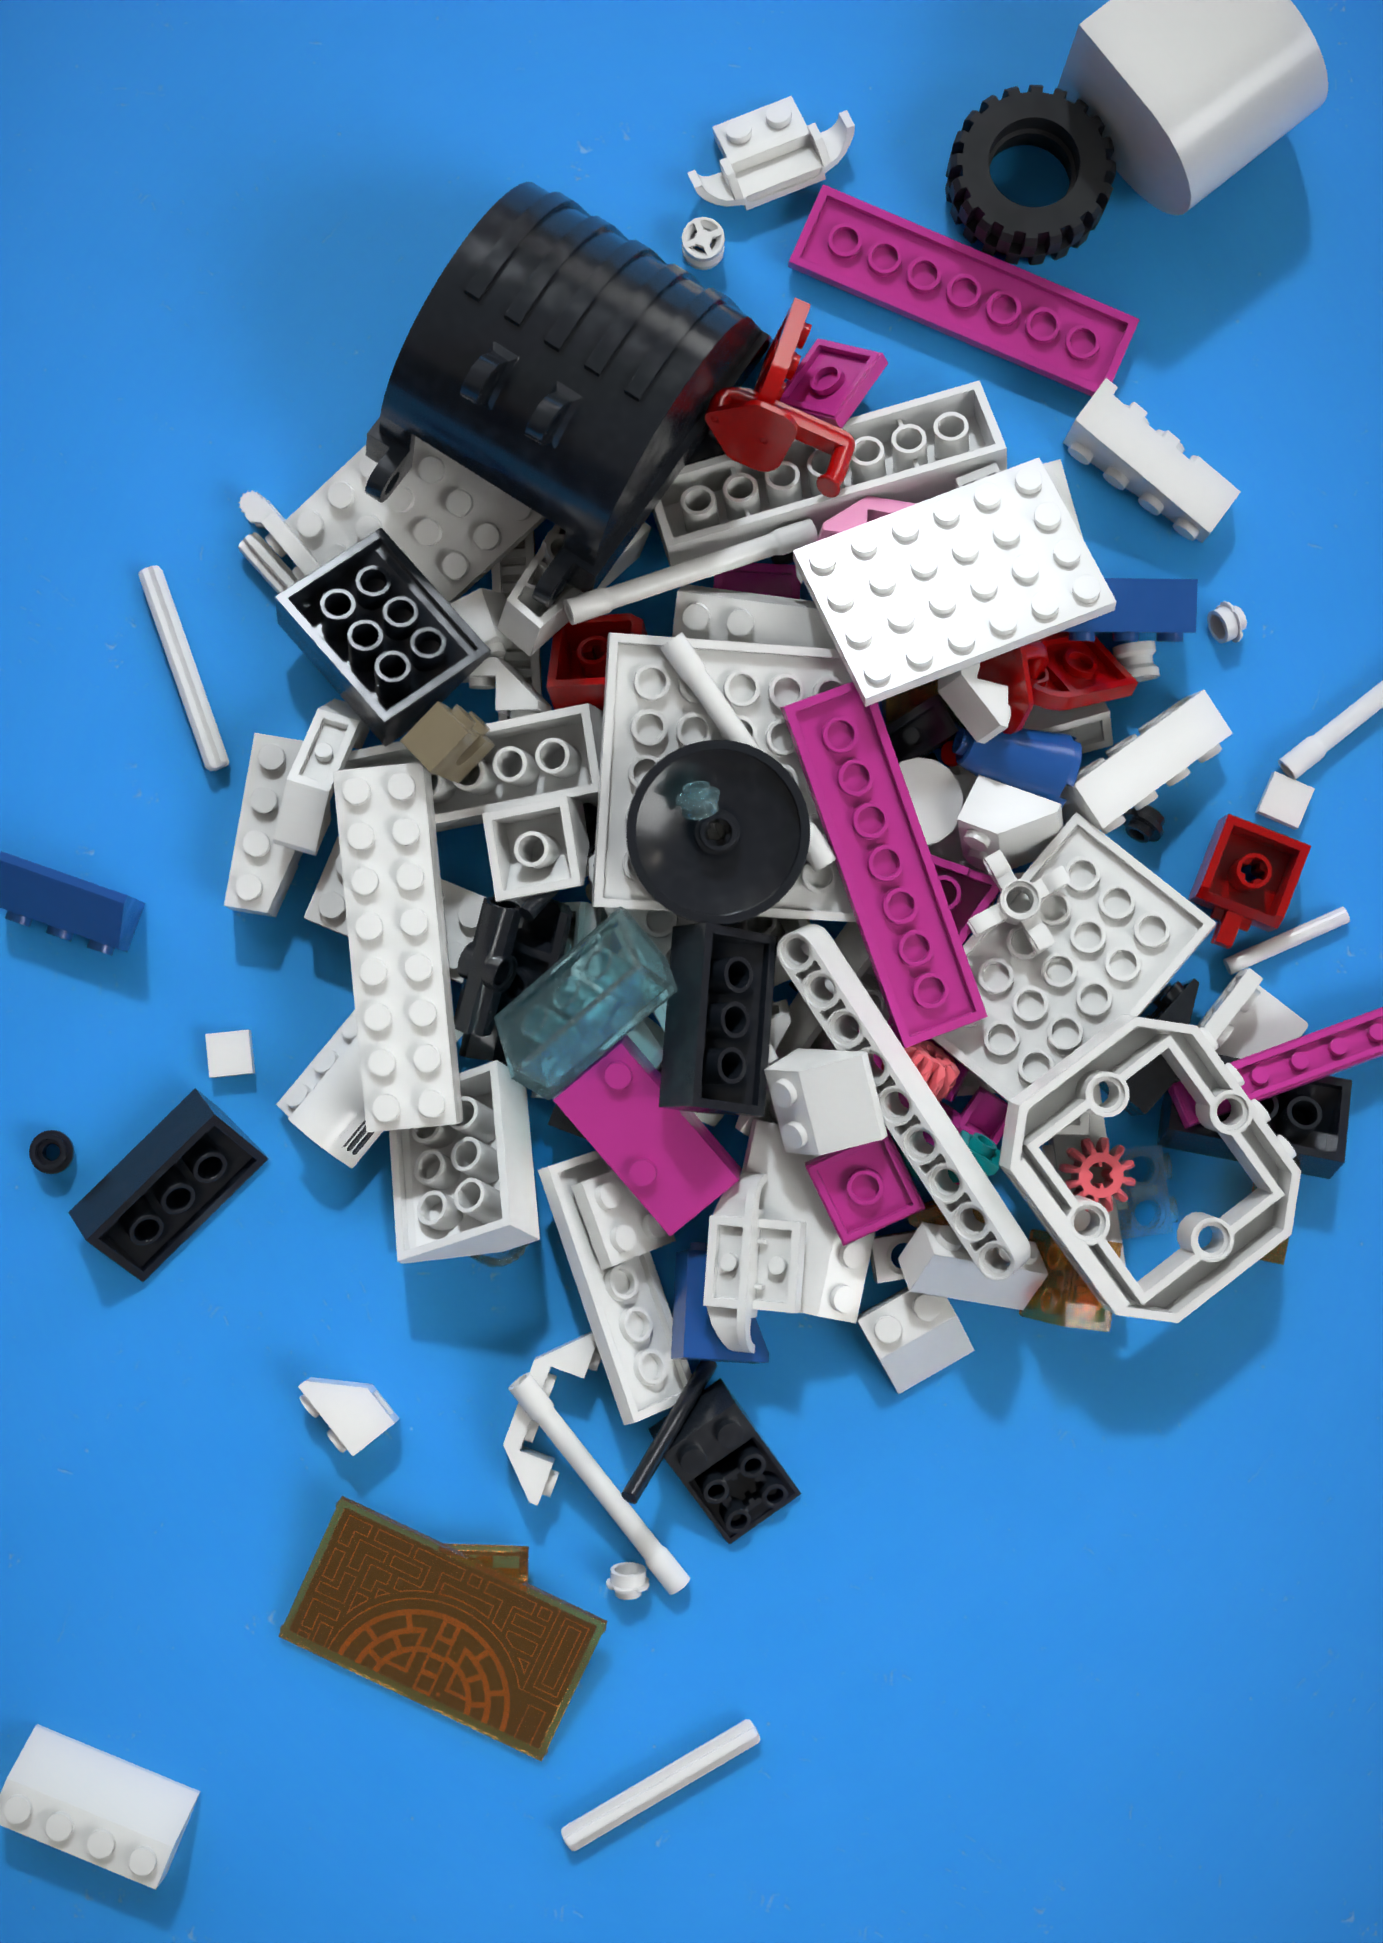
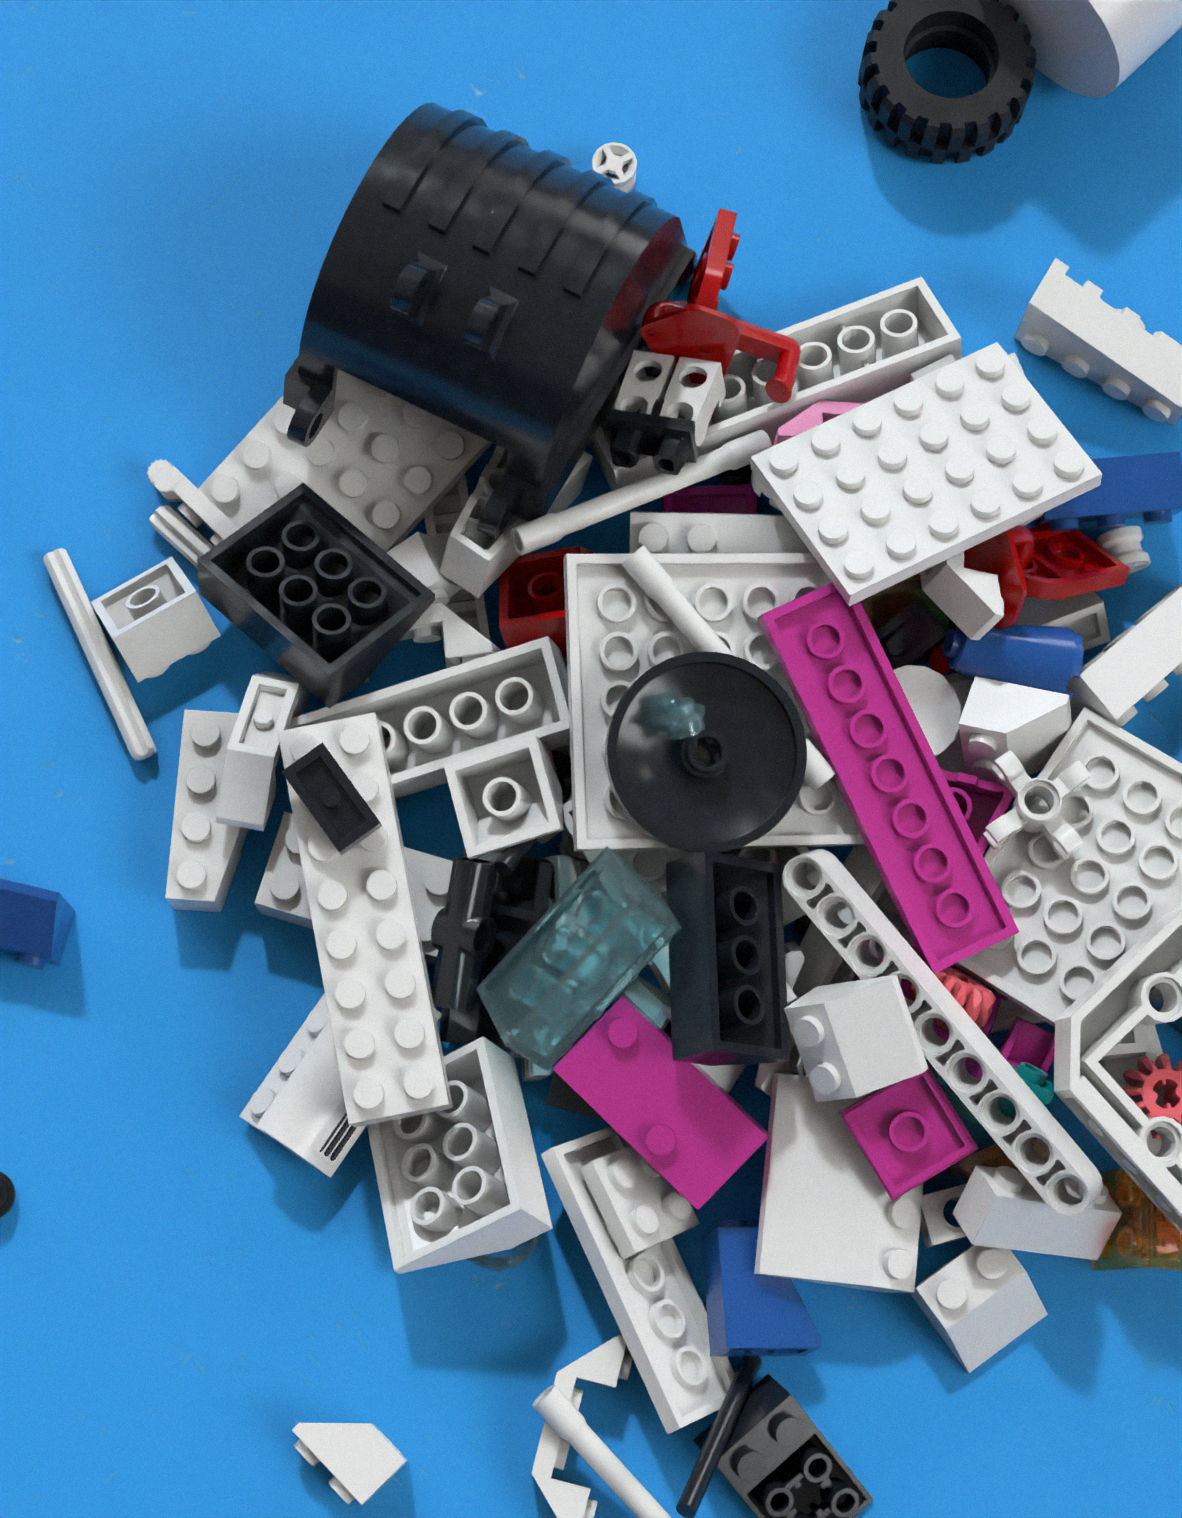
camera: 10 degrees left, 10 degrees down
black slope [68,1088,268,1282] -> none
white tile [205,1030,255,1078] -> none
dark tan brick [400,701,496,784] -> none
white plate [687,96,855,211] -> none
white plate [703,1172,807,1353] -> none
dark pink tile [780,338,888,429] -> none
dark pink plate [788,184,1140,397] -> none
black plate [1123,805,1165,843] -> none
none -> white slope [90,557,221,683]
none -> black plate [281,742,382,855]
none -> hips [608,350,726,475]

